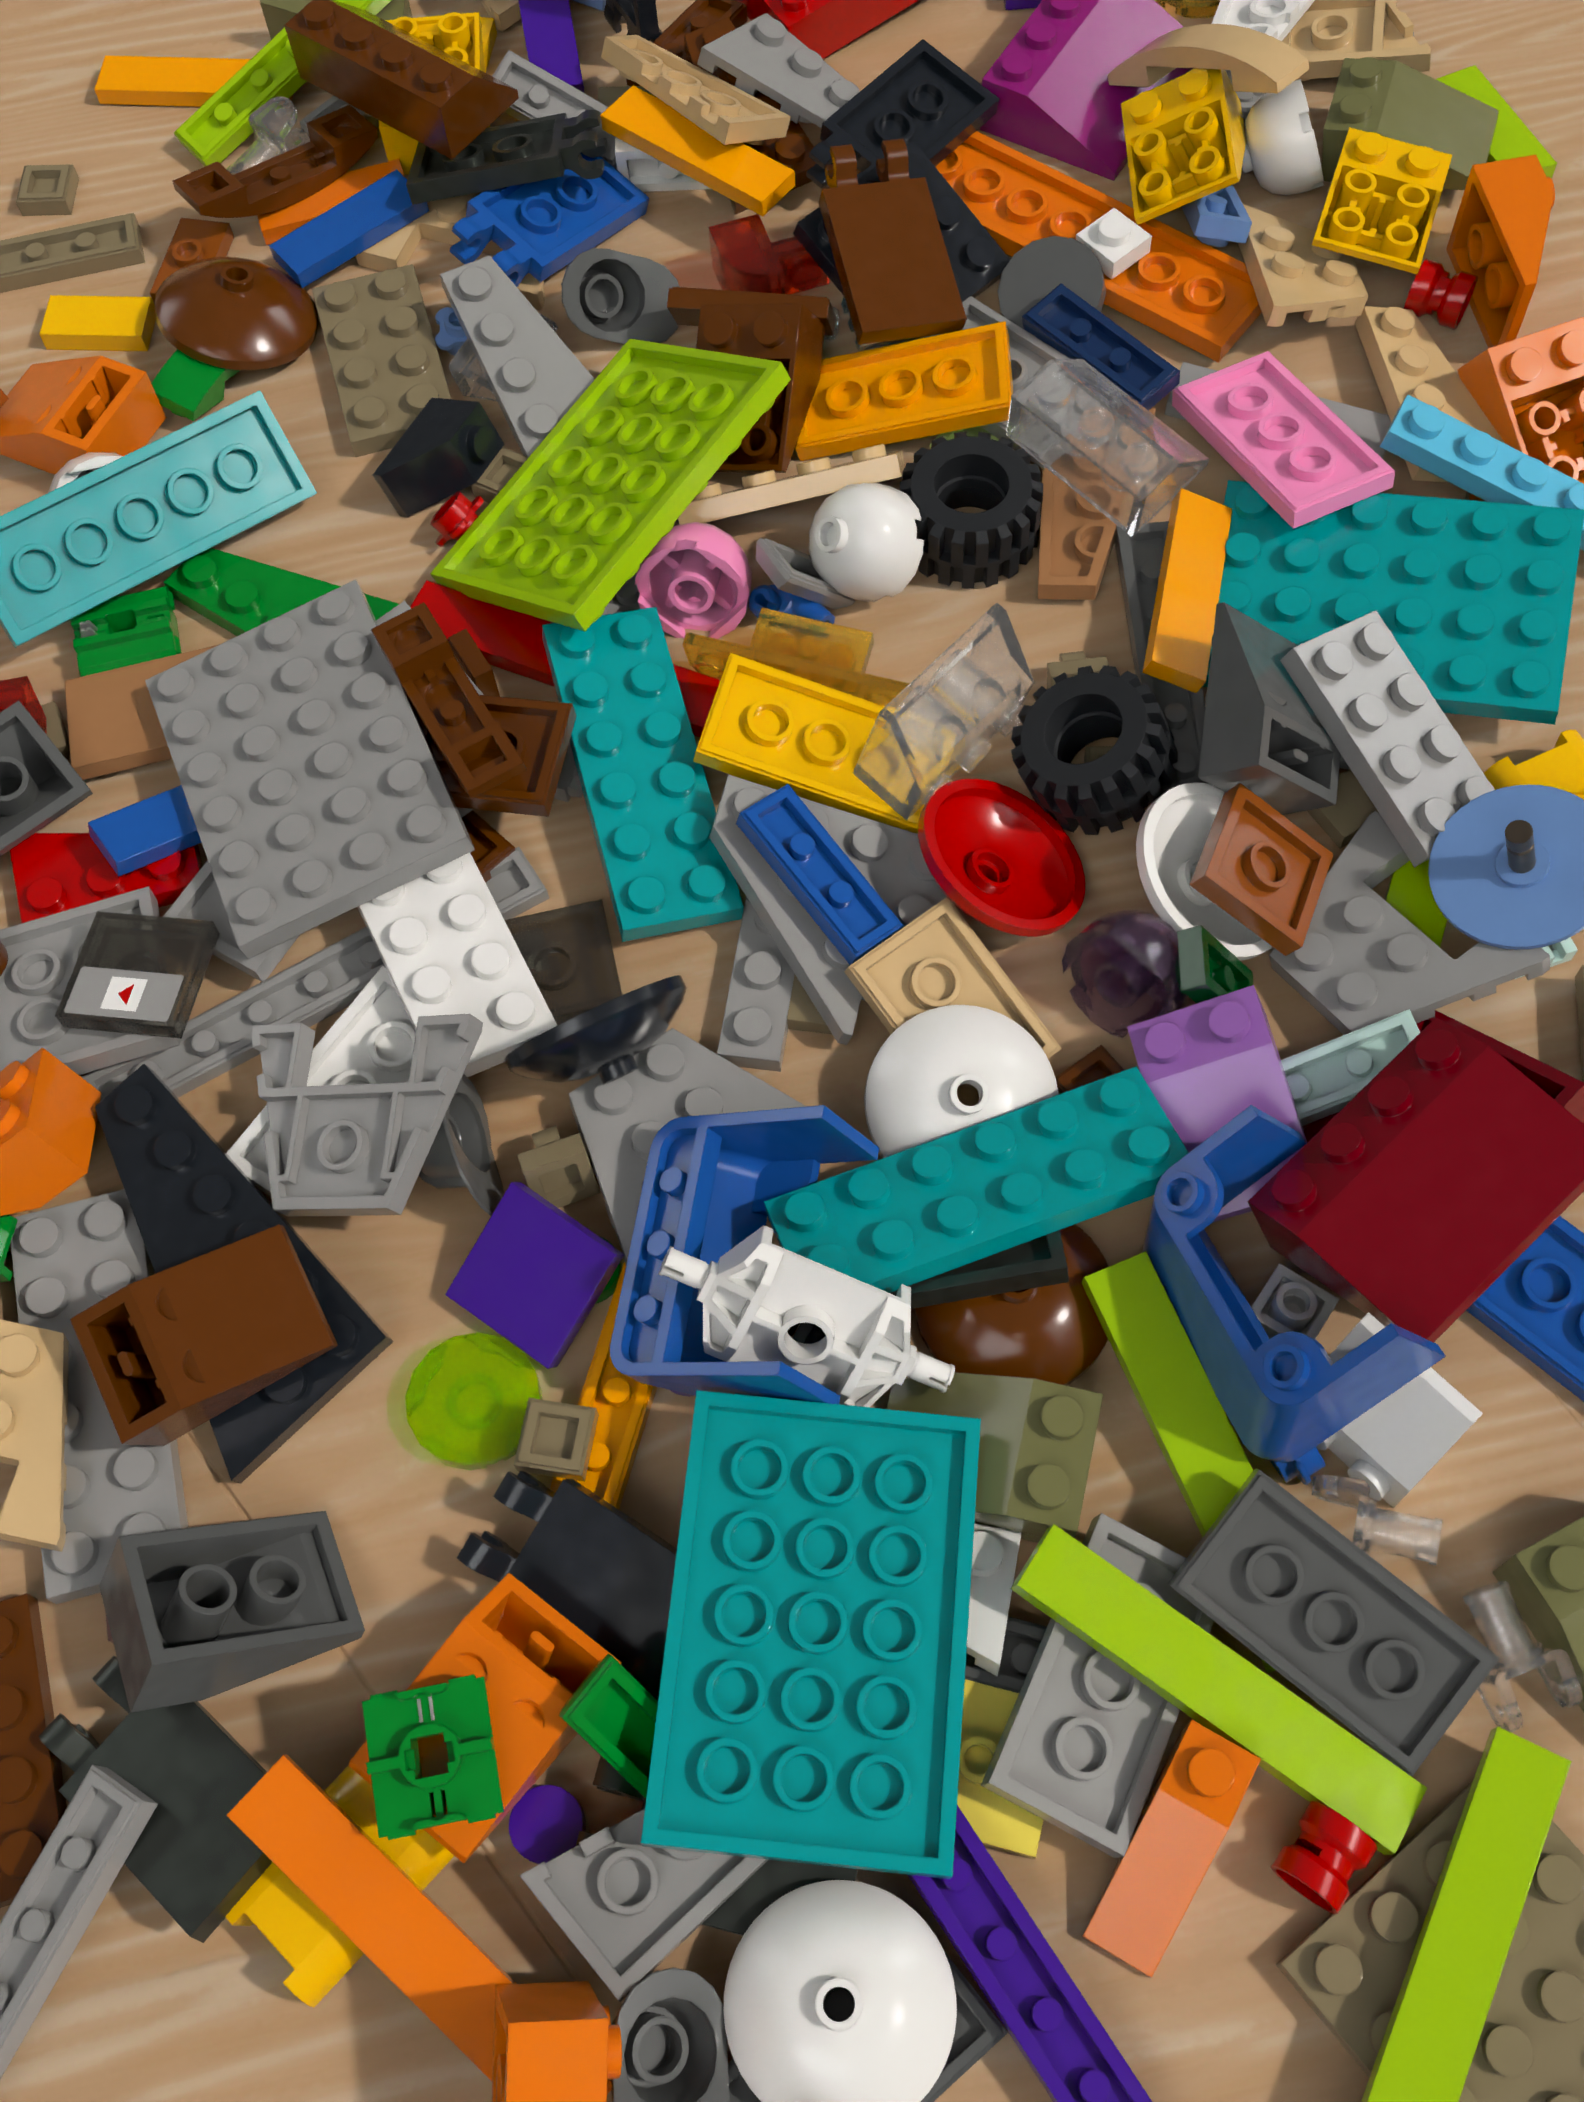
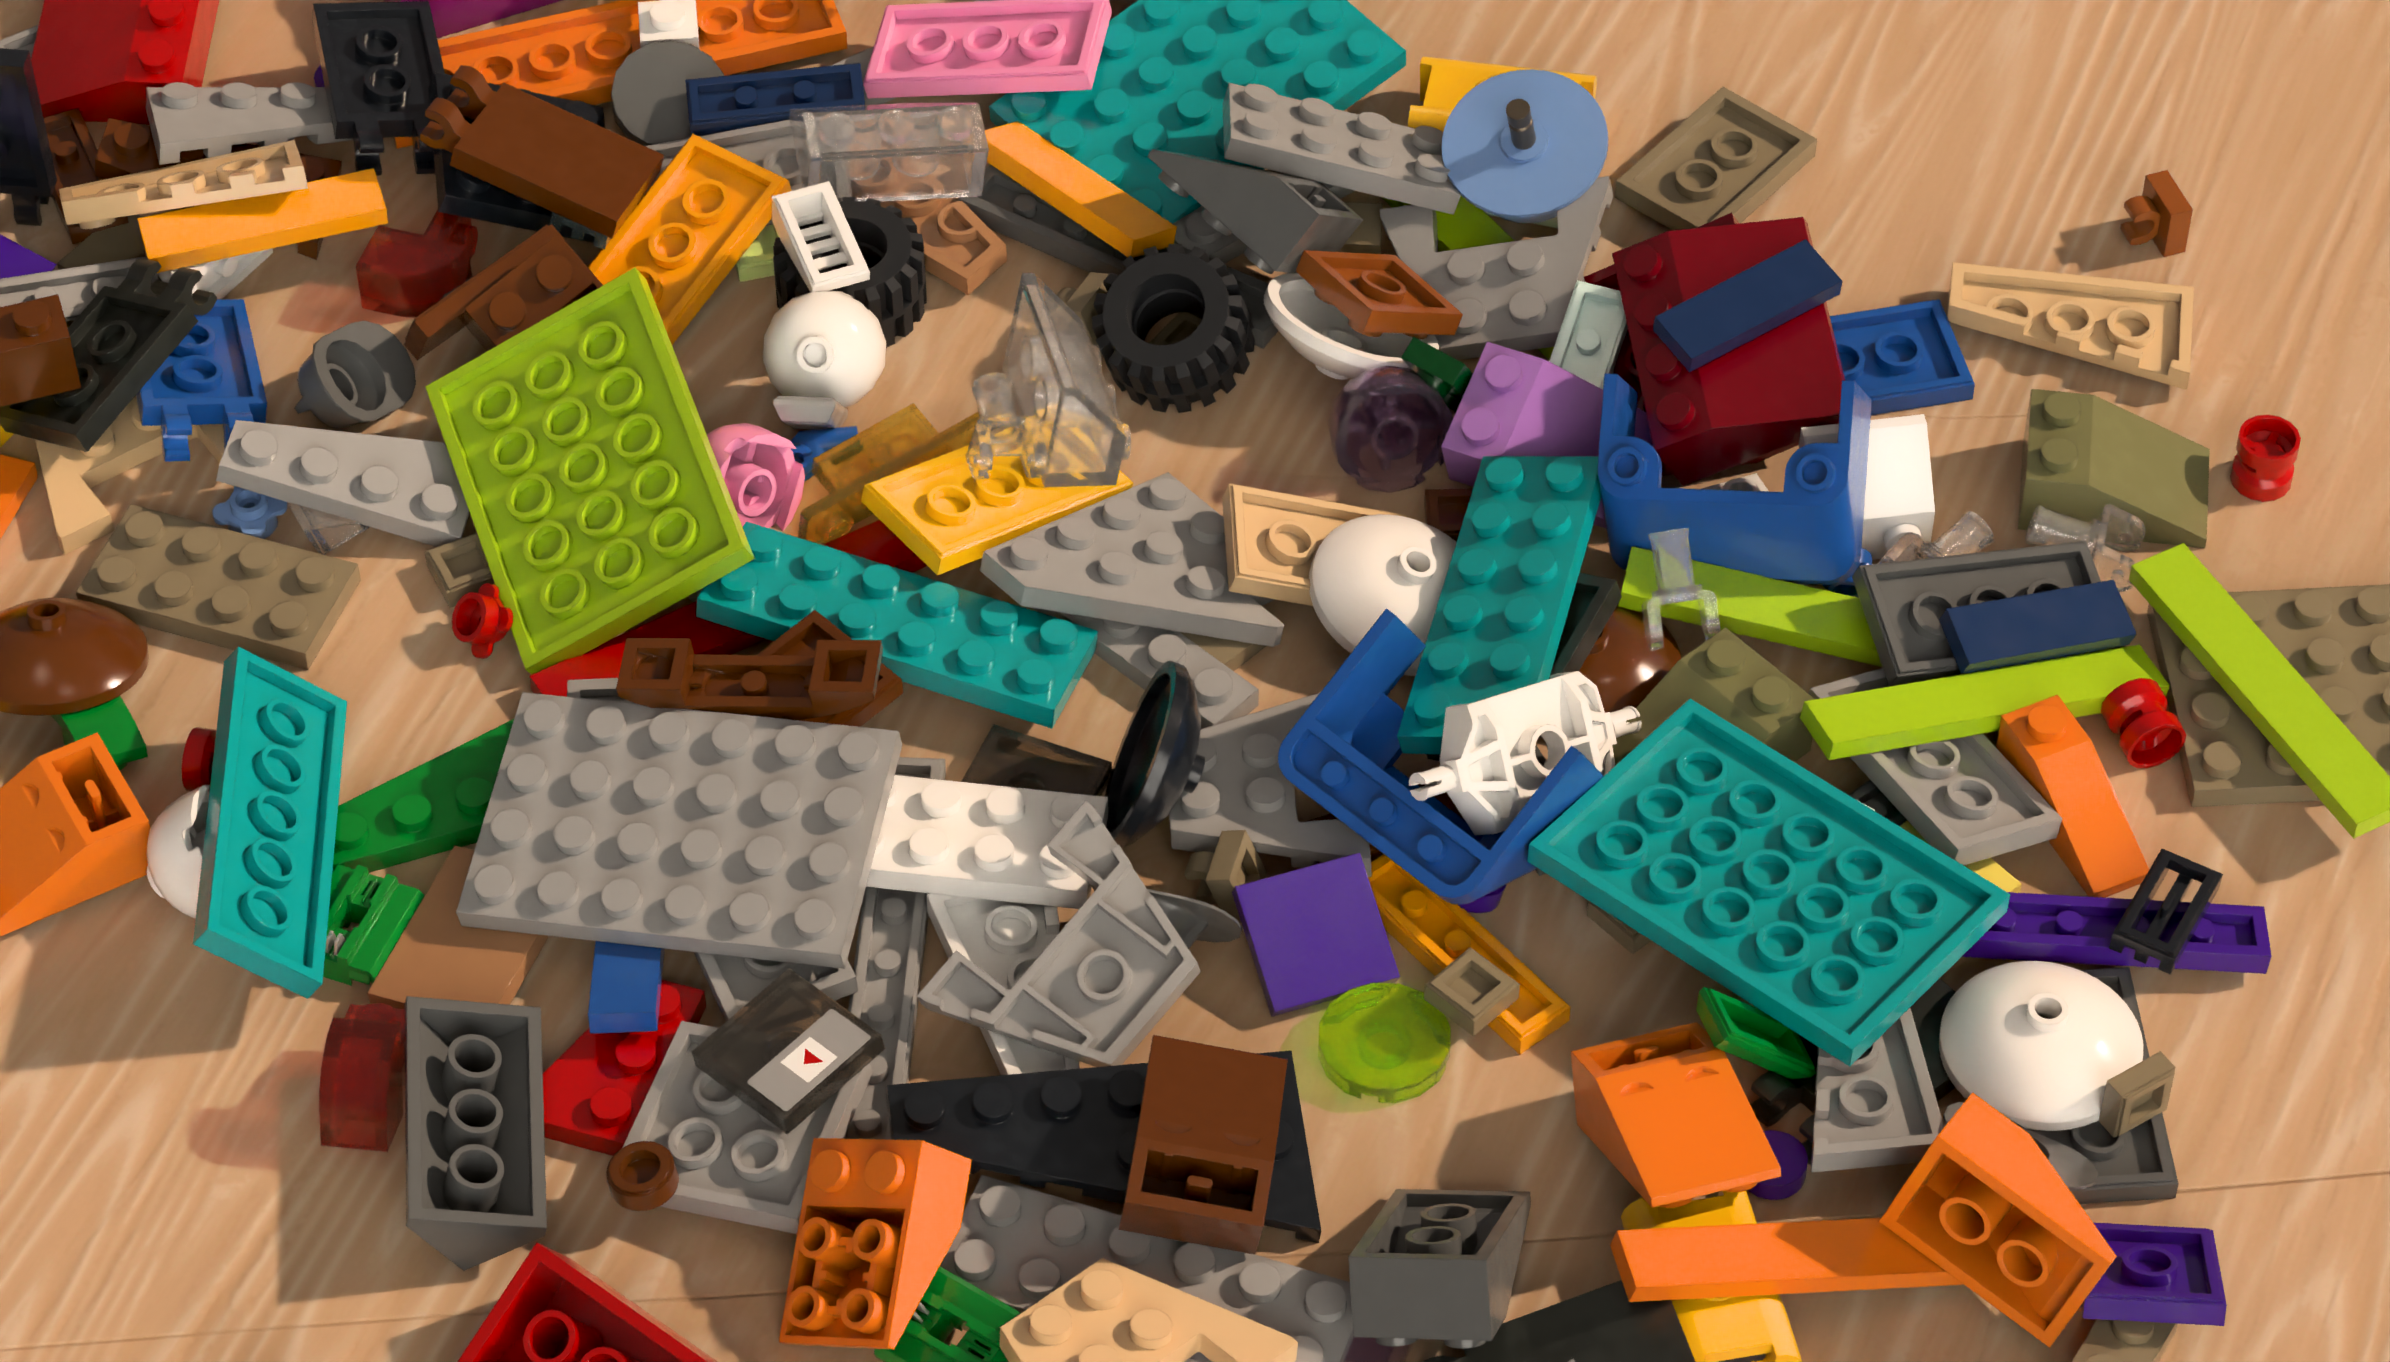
camera: 60 degrees left, 15 degrees down
blue tile [269,169,429,288] -> none
green piece [362,1674,504,1840] -> none
black slope [372,398,505,517] -> none
black tile [457,1471,677,1701] -> none
tan wing [678,444,905,524] -> none
blue tile [736,784,904,965] -> none
red dish [918,779,1086,937] -> none
none -> white slope [772,181,870,292]
none -> clear piece [966,372,1047,480]
none -> clear piece [1642,528,1720,651]
none -> dark blue tile [1653,239,1843,372]
none -> dark blue tile [1939,580,2137,674]
none -> black tile [2109,849,2223,975]

